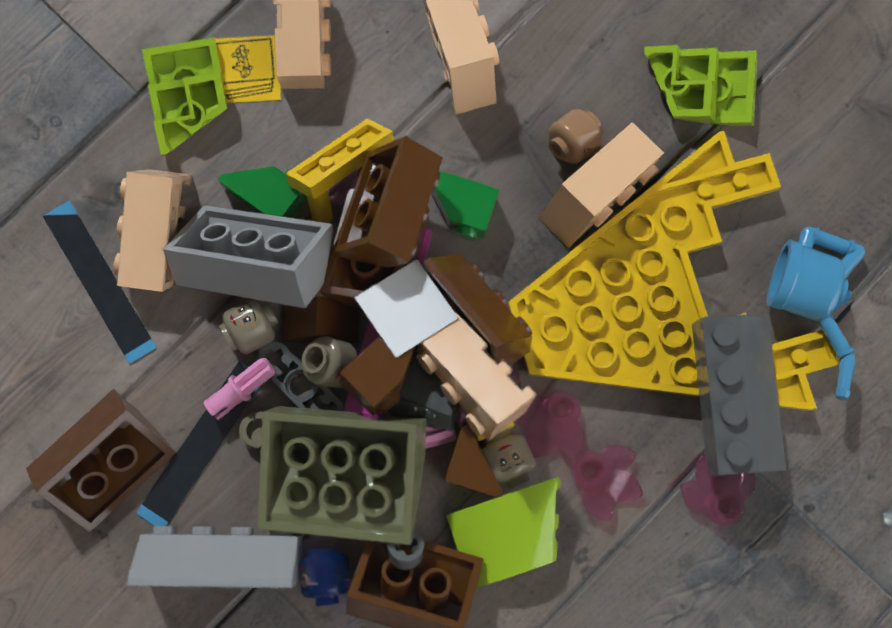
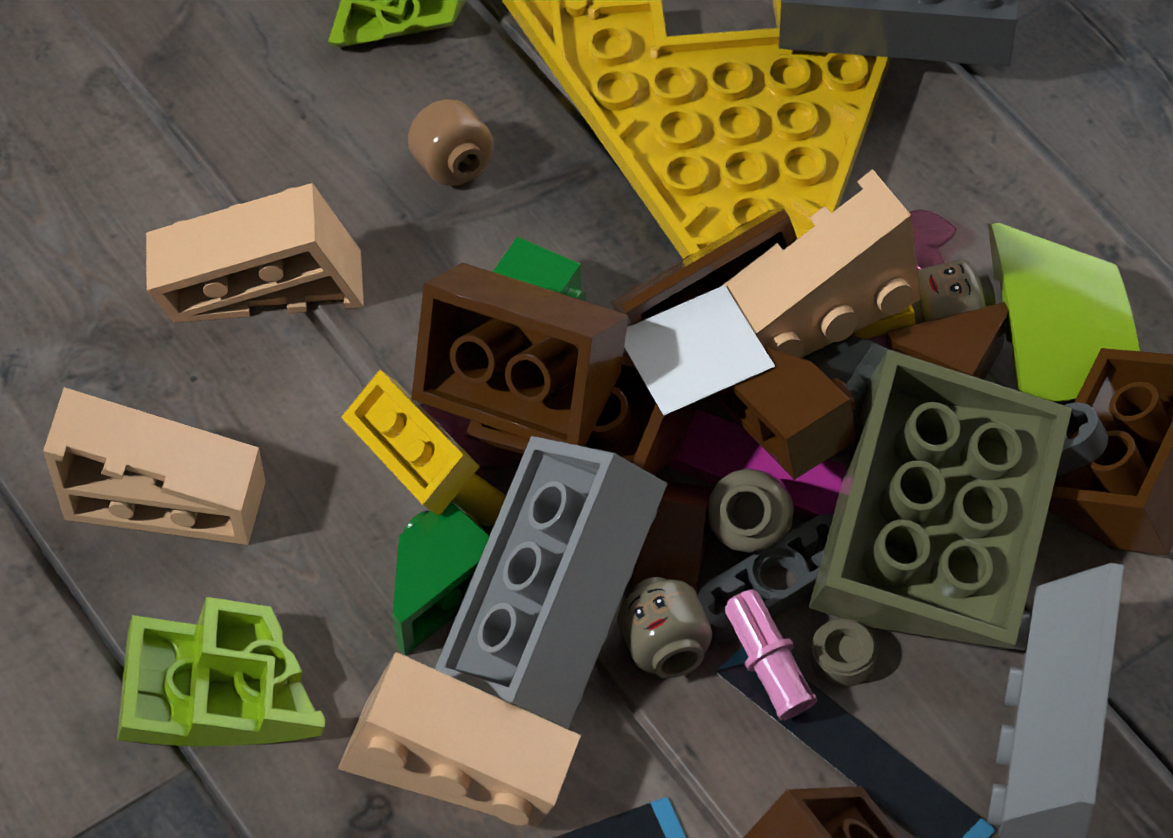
camera: 75 degrees left, 25 degrees down
yellow sticker [215,35,281,103] -> none
clear blue head [298,547,351,606] -> none
light nougat wedge [539,122,664,249] -> none
clear pink plate [571,444,643,521] -> none
clear pink plate [680,452,756,526] -> none

